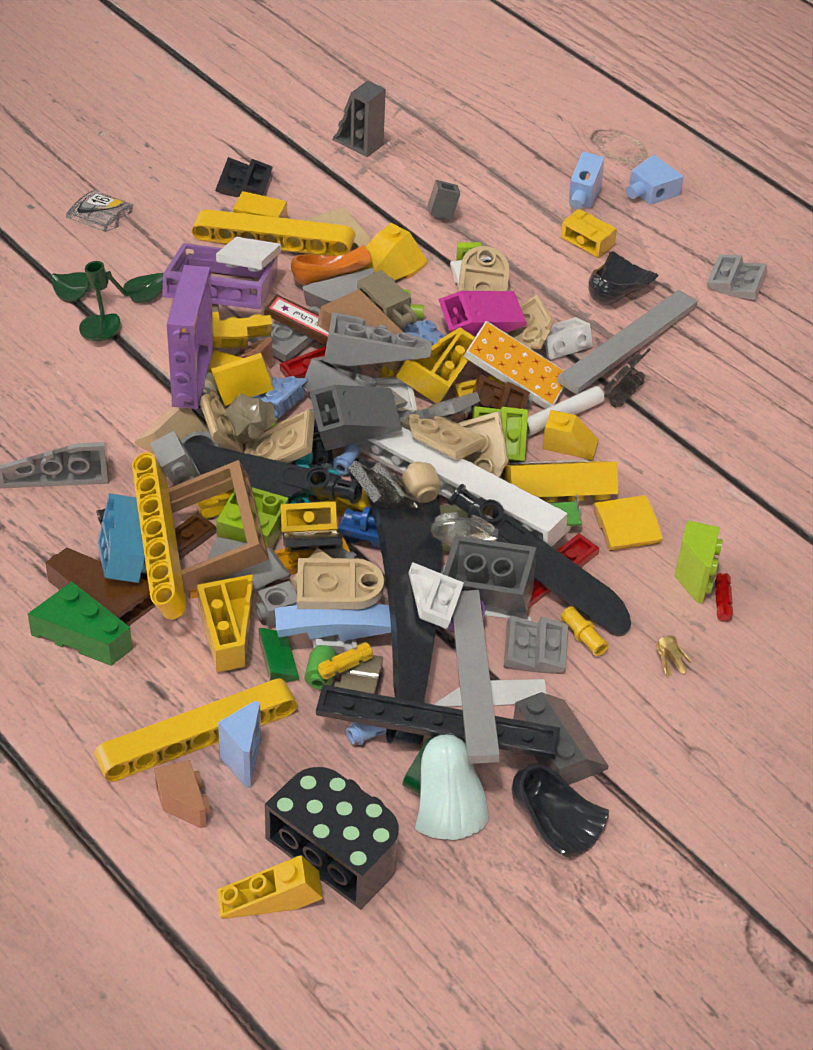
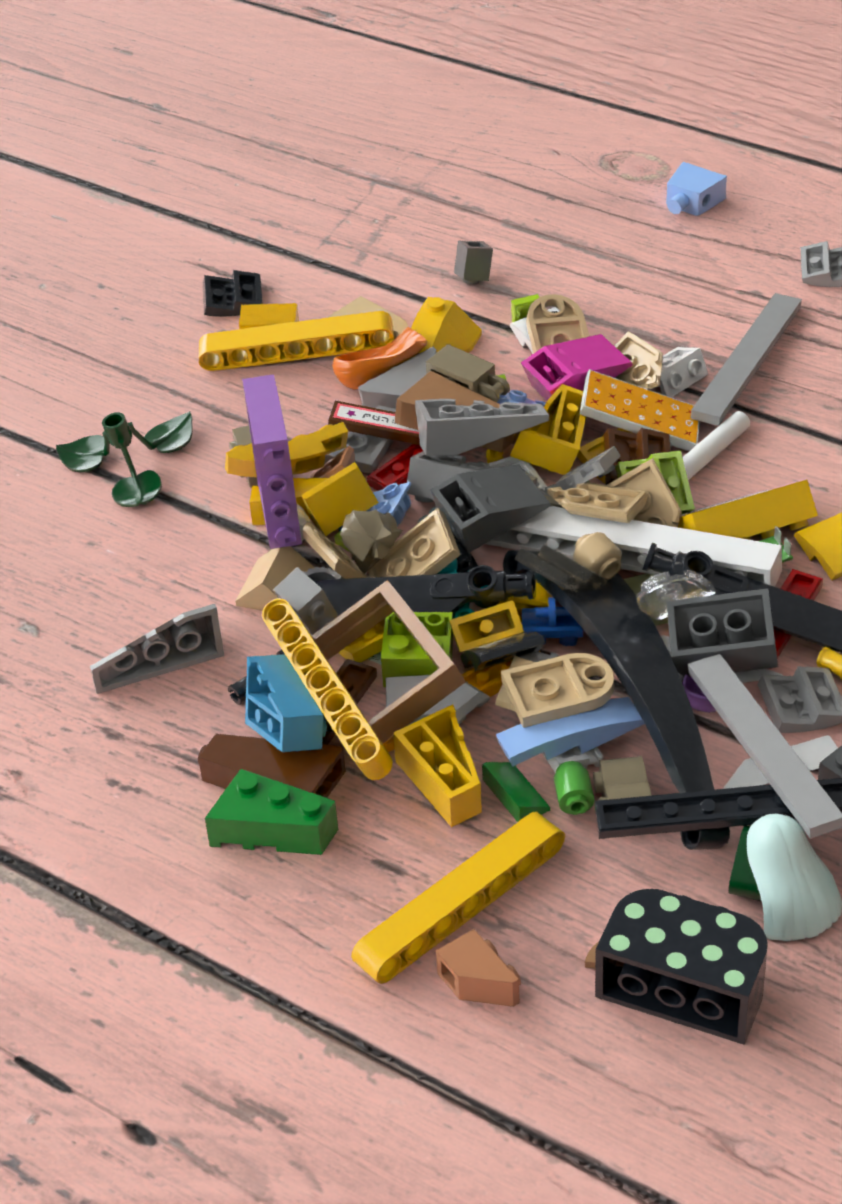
camera: 10 degrees left, 5 degrees down
clear slope [66,190,133,232] -> none
medium lavender window [162,243,278,309] -> none
white tile [216,237,281,272] -> none
yellow slope [217,855,323,919] -> none
light blue slope [218,701,261,787] -> none
light grey brick [255,581,297,629] -> none
yellow axle [318,642,373,679] -> none
dark grey wedge [332,80,386,157] -> none
light blue pin [333,443,361,475] -> none
light blue pin [346,722,386,745] -> none
white wing [408,562,464,629] -> none
yellow slope [542,410,599,460] -> none
yellow brick [561,208,617,258] -> none
light blue torso [569,151,605,209] -> none
black hair [588,251,659,305] -> none
clear smoke hinge [603,348,651,407] -> none

